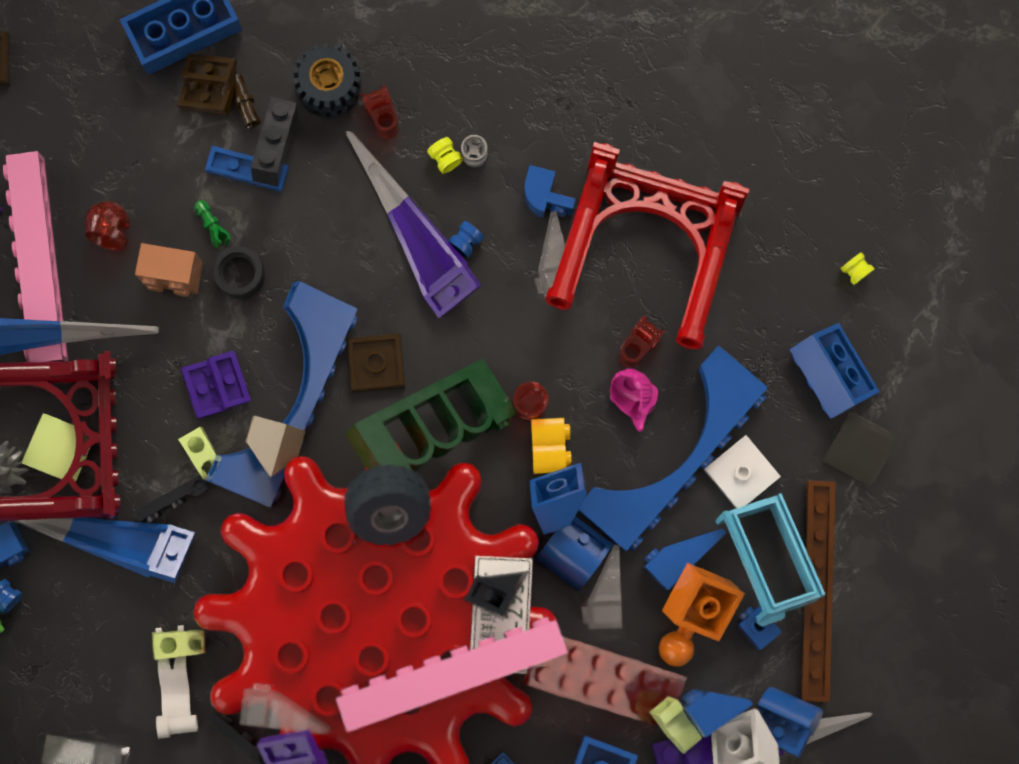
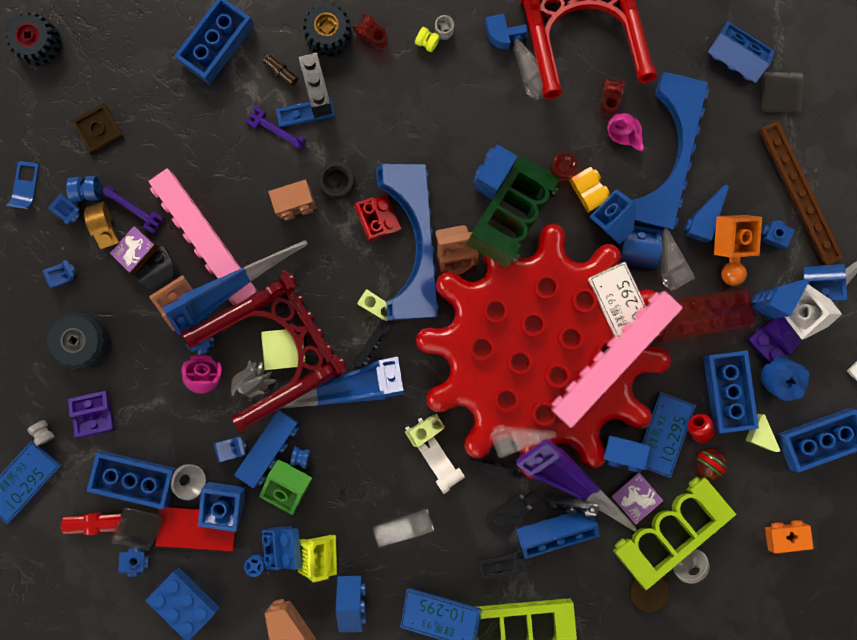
camera: 25 degrees left, 5 degrees up
clear red helmet [85,201,130,251] -> none
dark brown slope [177,53,237,116] -> none
dark purple slope [180,351,251,420] -> none
green piece [194,200,231,249] -> none
slope [245,416,305,477] -> none
black wheel [344,464,431,545] -> none
dark purple plate [347,131,482,318] -> none
dark brown tile [347,333,405,392] -> none
blue wheel [448,221,484,258] -> none
black slope [464,571,529,621] -> none
yellowish green leg [650,697,701,754] -> none
white plate [704,435,781,509] -> none
medium azure piece [715,494,825,626] -> none
none -> dark purple hinge [245,106,306,151]
none -> red brick [354,195,401,242]
none -> nougat piece [435,225,479,277]
none -> blue brick [473,144,518,200]

